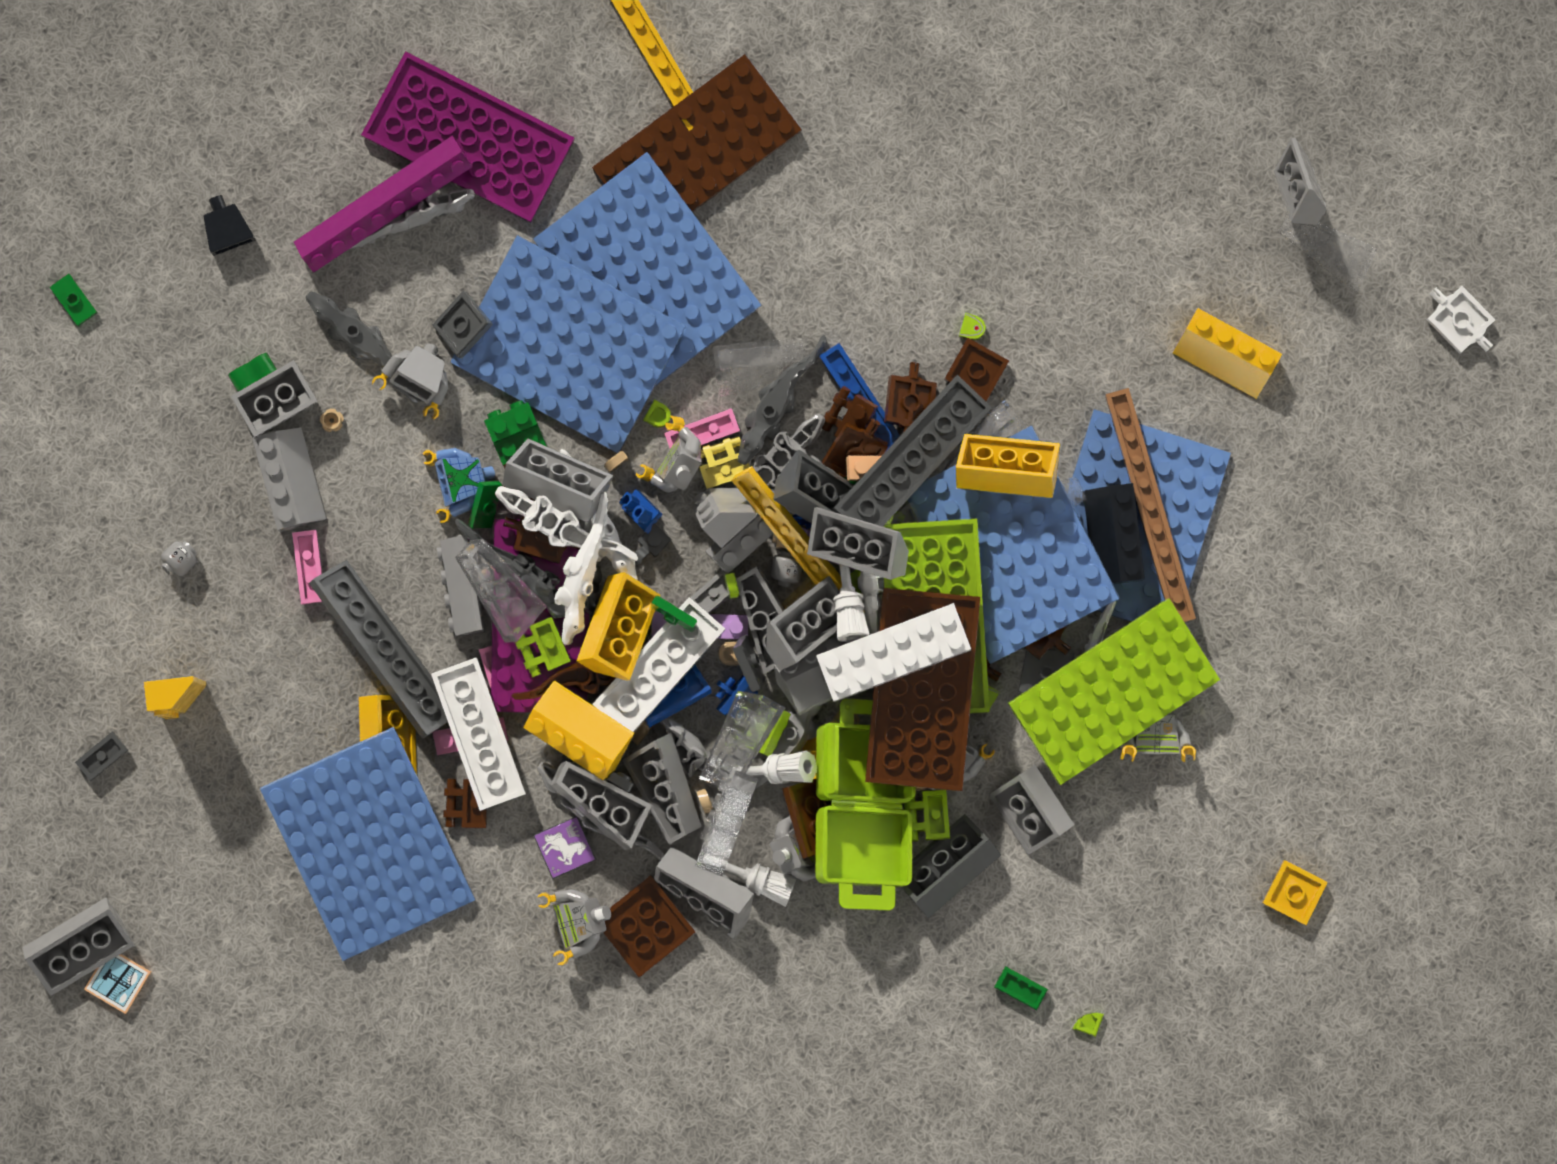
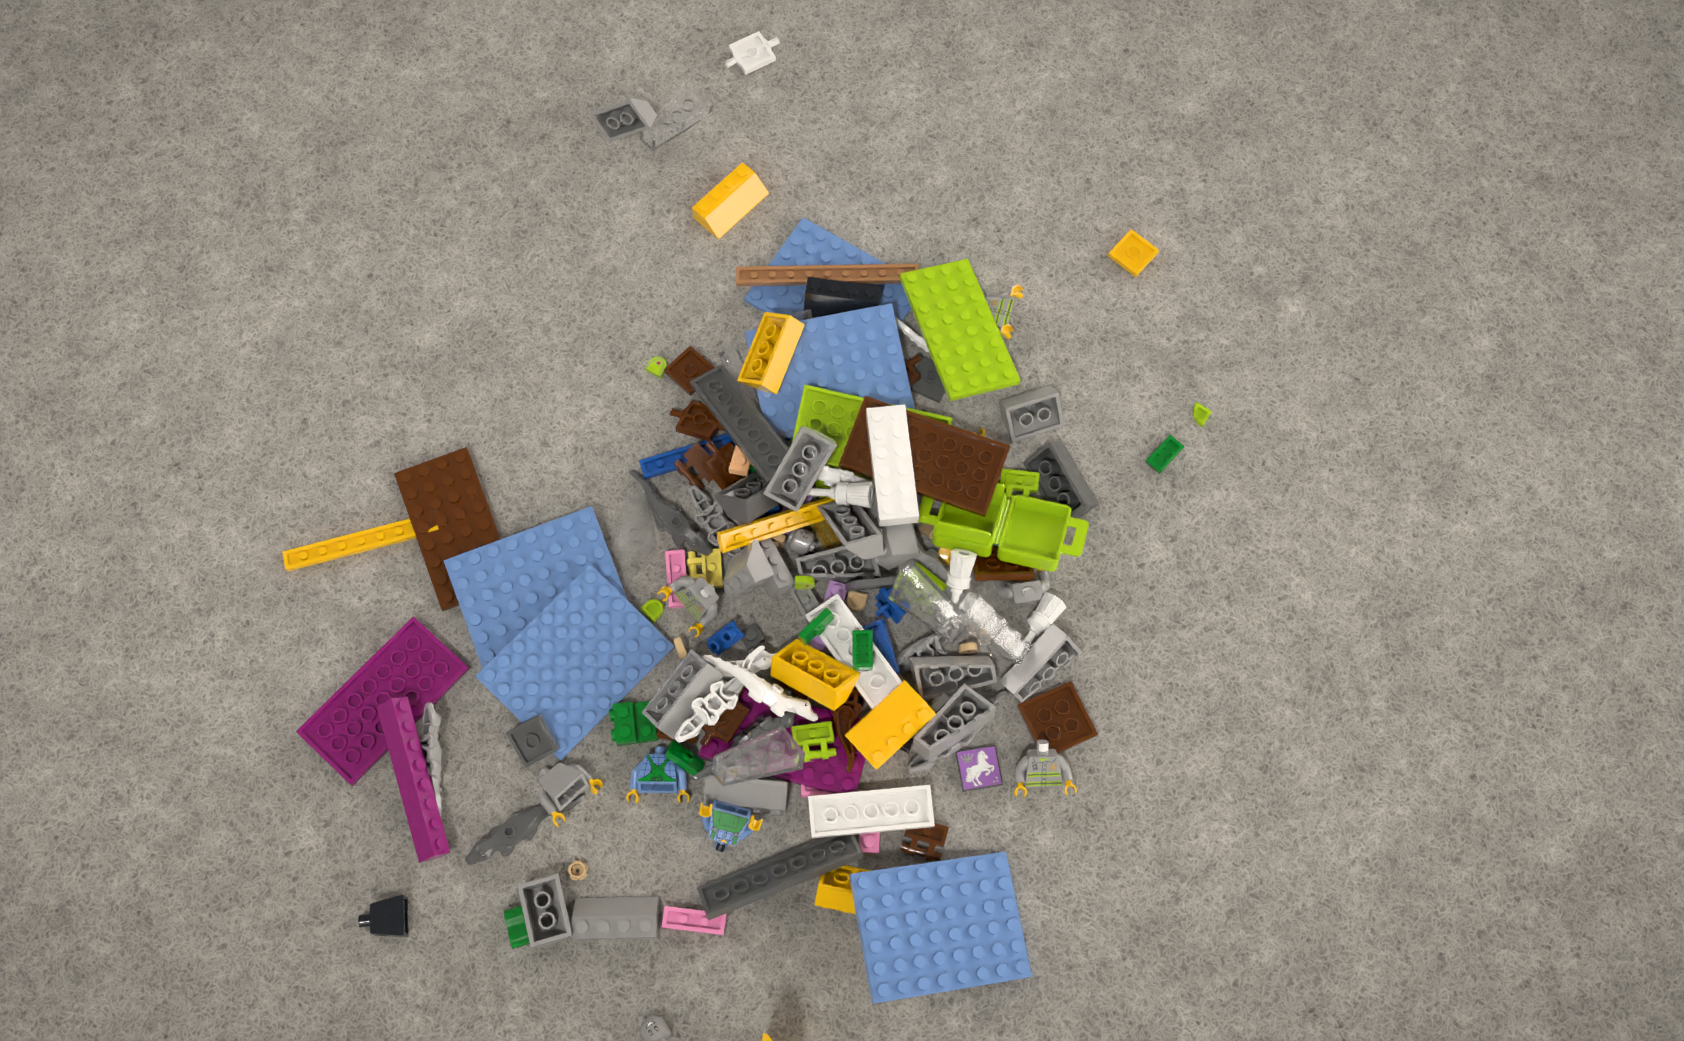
camera: 70 degrees left, 15 degrees down
none -> torso [699,800,763,852]
none -> green plate [852,630,873,670]

